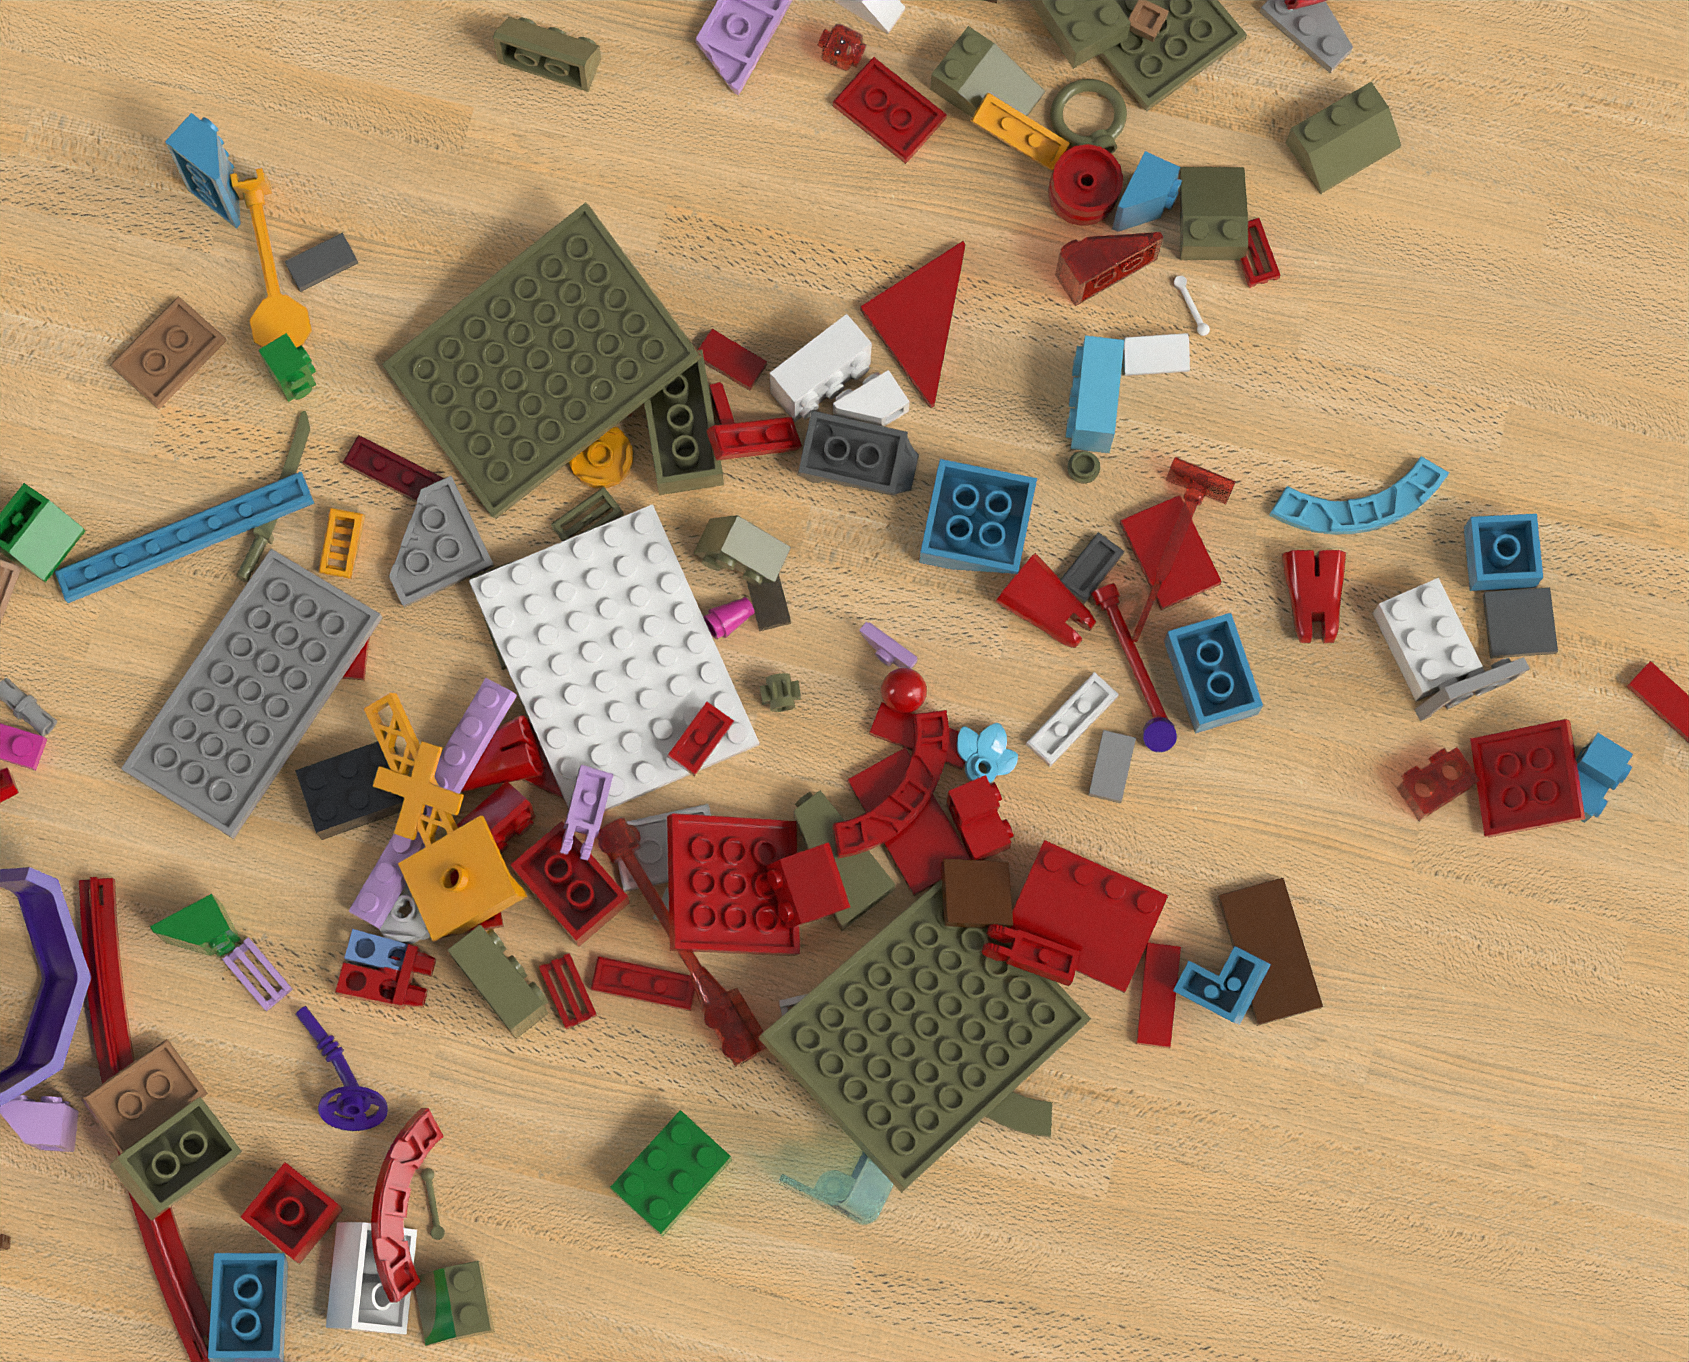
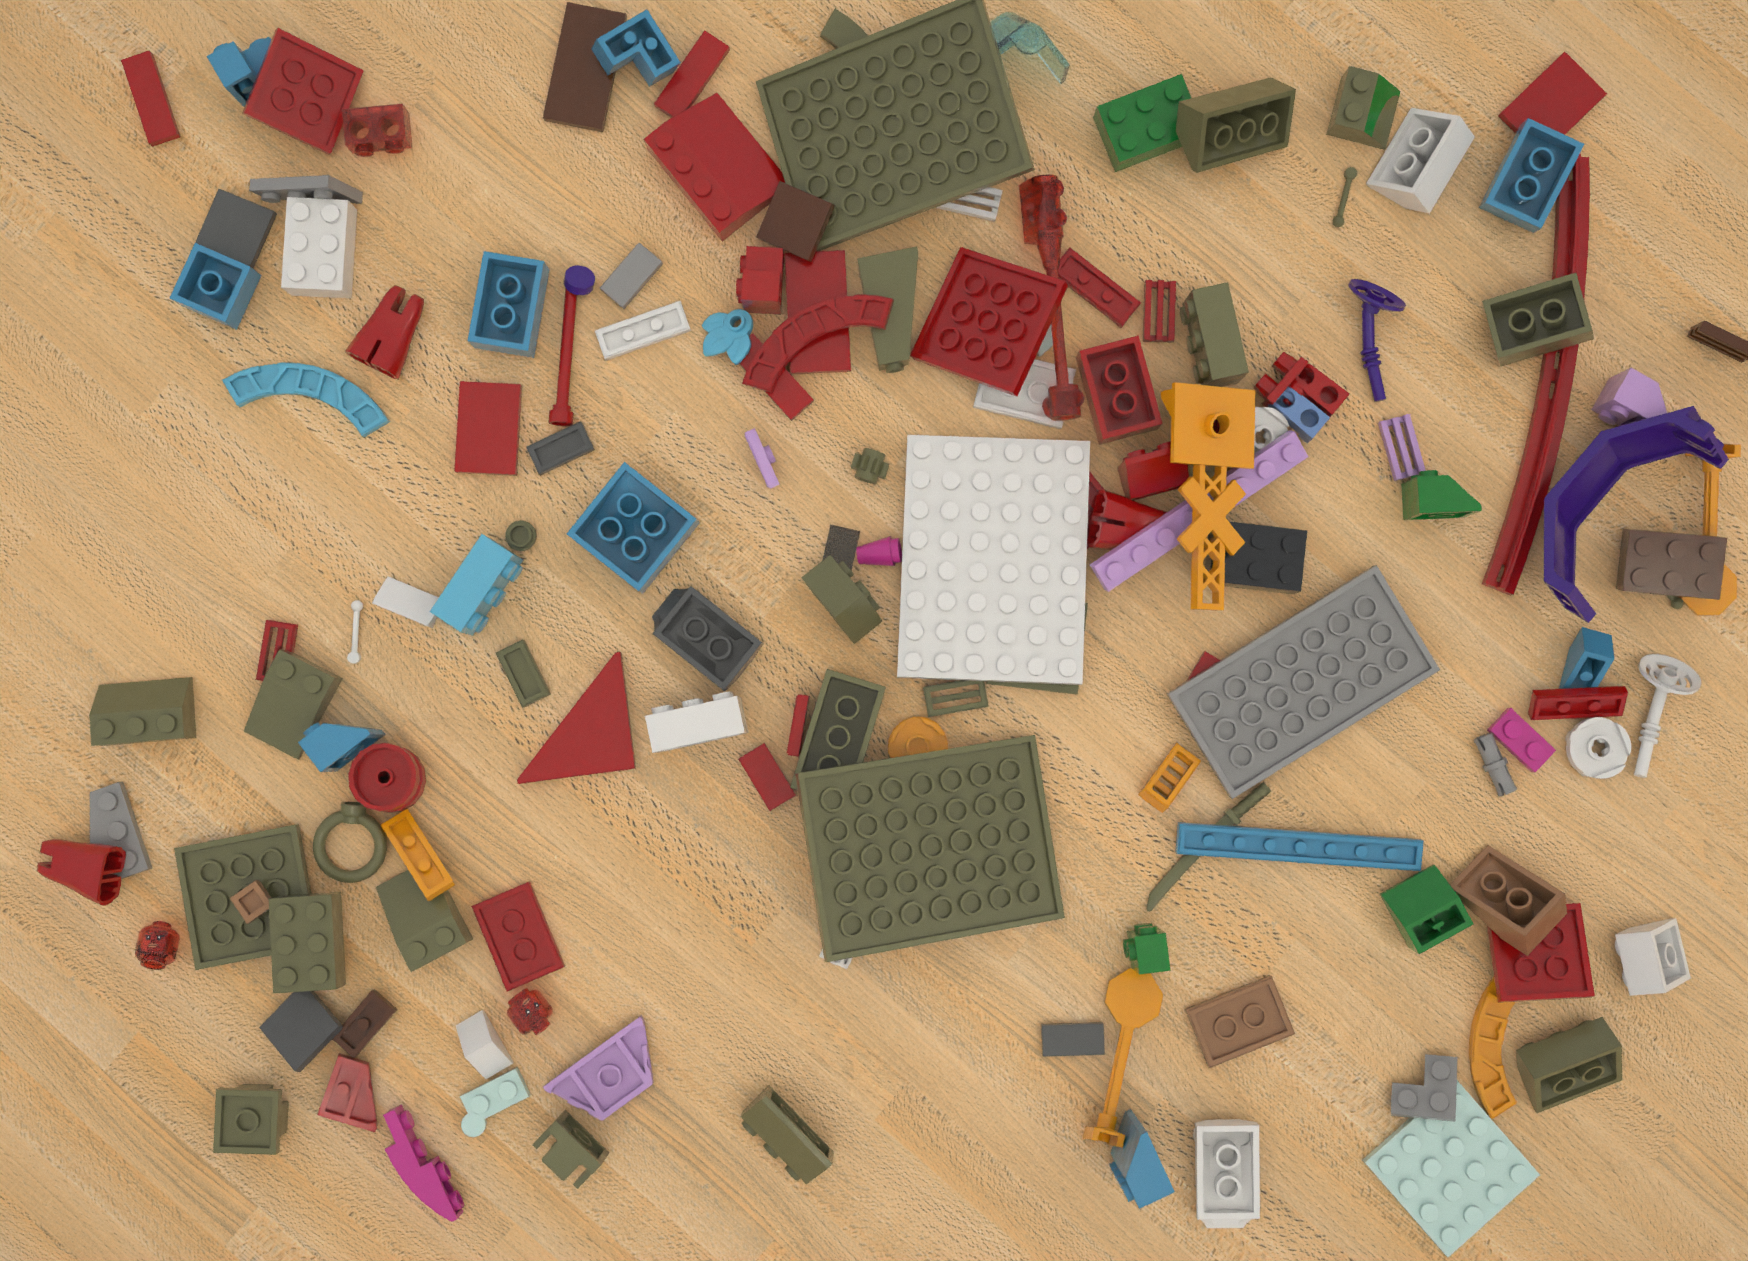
camera: 150 degrees left, 10 degrees up
medium nougat tile [81,1039,208,1154] -> none
red brick [240,1162,343,1265] -> none
dark red tile [342,435,445,503] -> none
tile [371,1108,444,1303] -> none
light grey plate [389,476,494,608] -> none
lavender hinge [560,765,613,861] -> none
red plate [667,702,734,777] -> none
red tile [706,417,802,461] -> none
red slope [766,842,850,930] -> none
white slope [833,370,910,426] -> none
red piece [881,668,927,713] -> none
red hinge [982,924,1080,986] -> none
red piece [995,553,1097,648] -> none
clear red slope [1055,232,1164,306] -> none
clear red piece [1131,457,1236,643] -> none
none -> olive tile [496,640,551,708]
none -> olive slope [1176,77,1296,173]
none -> white slope [1193,1119,1260,1228]

